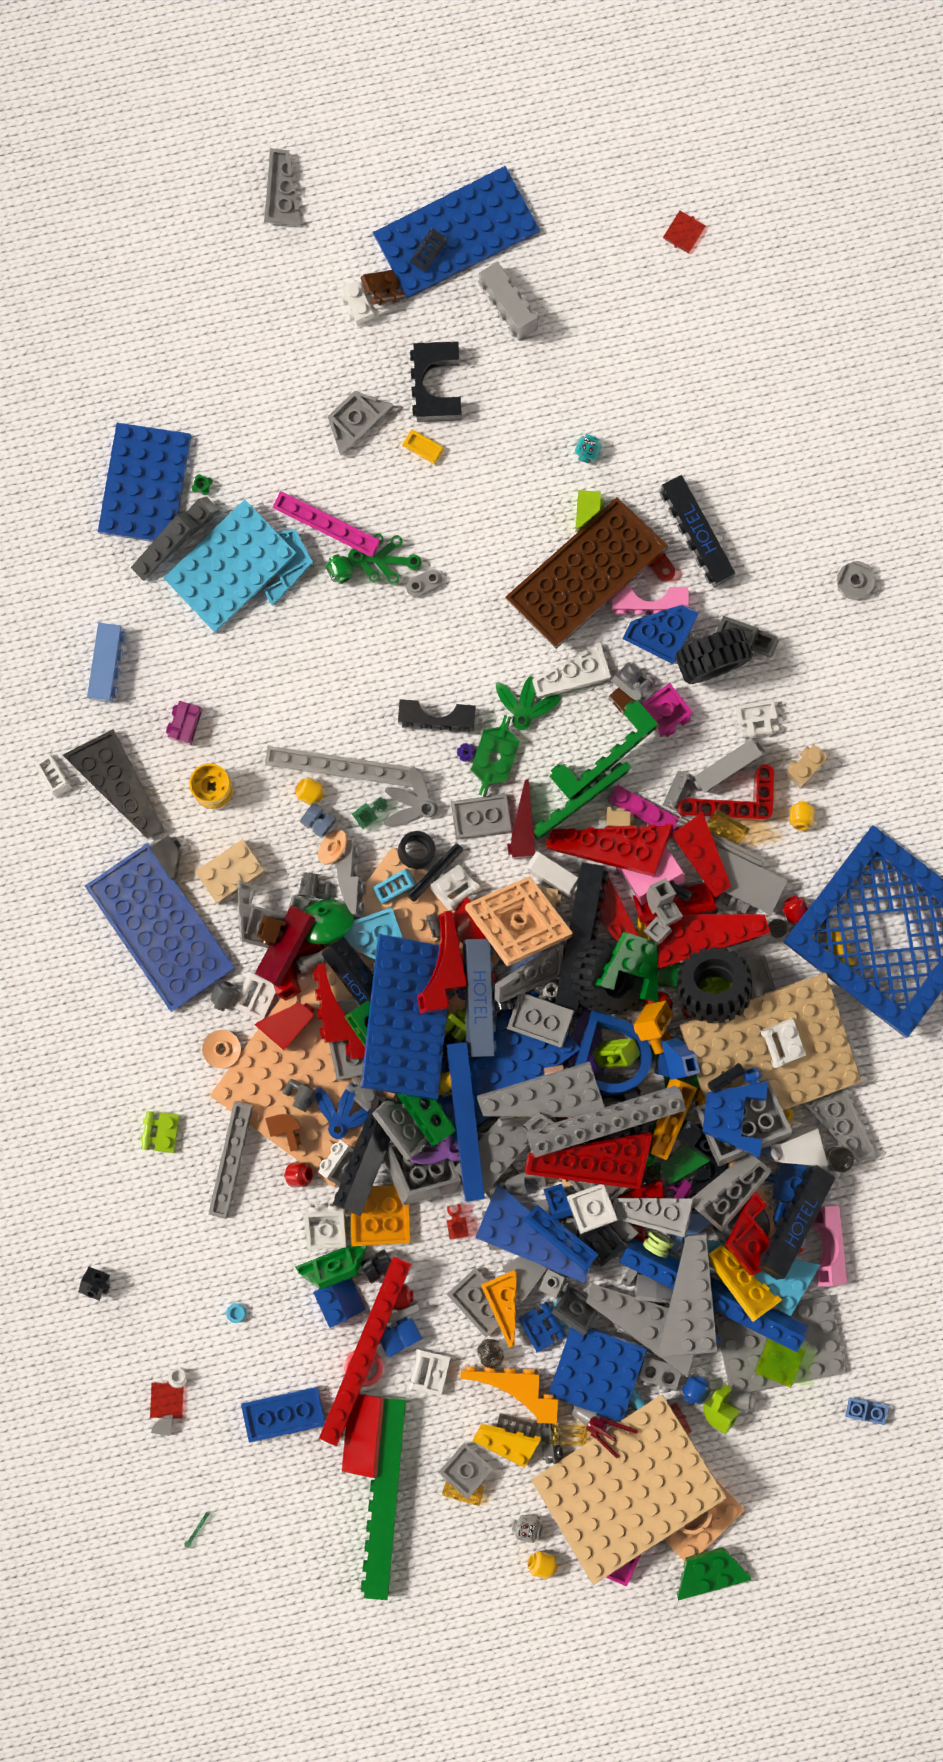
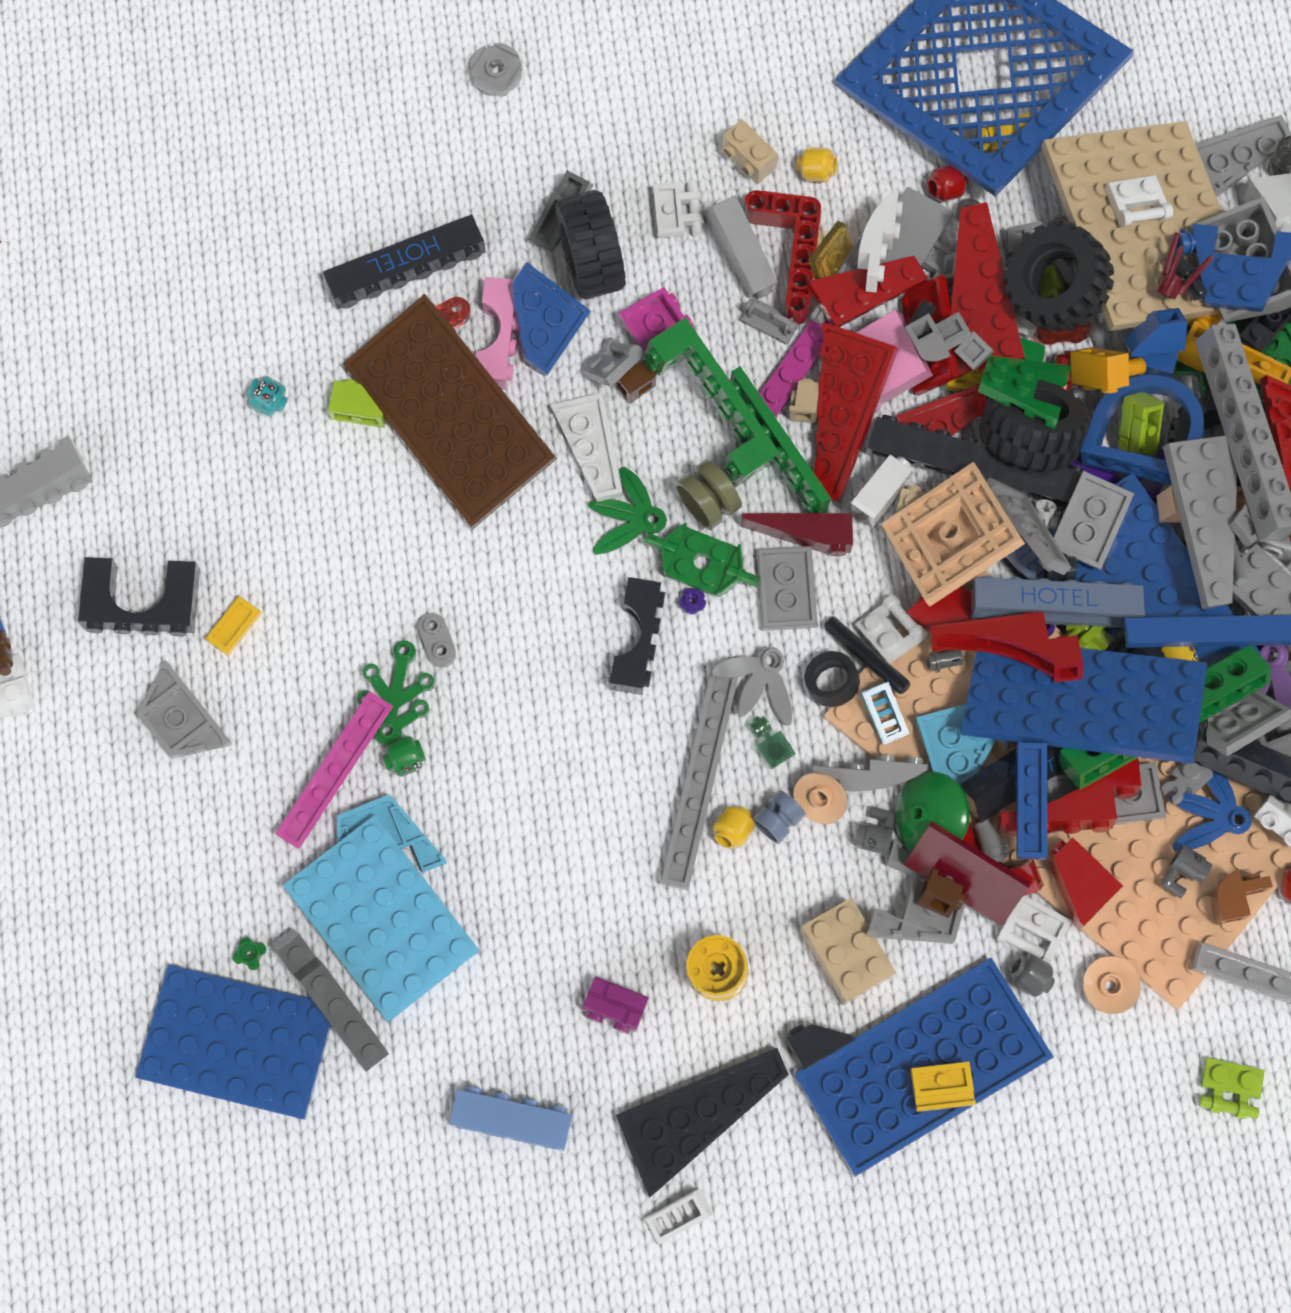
camera: 90 degrees left, 10 degrees down
none -> olive wheel [674,459,742,530]
none -> white slope [857,190,903,292]
none -> yellow plate [910,1062,976,1112]
none -> blue plate [1016,742,1047,860]
none -> dark red plant [1155,232,1214,300]

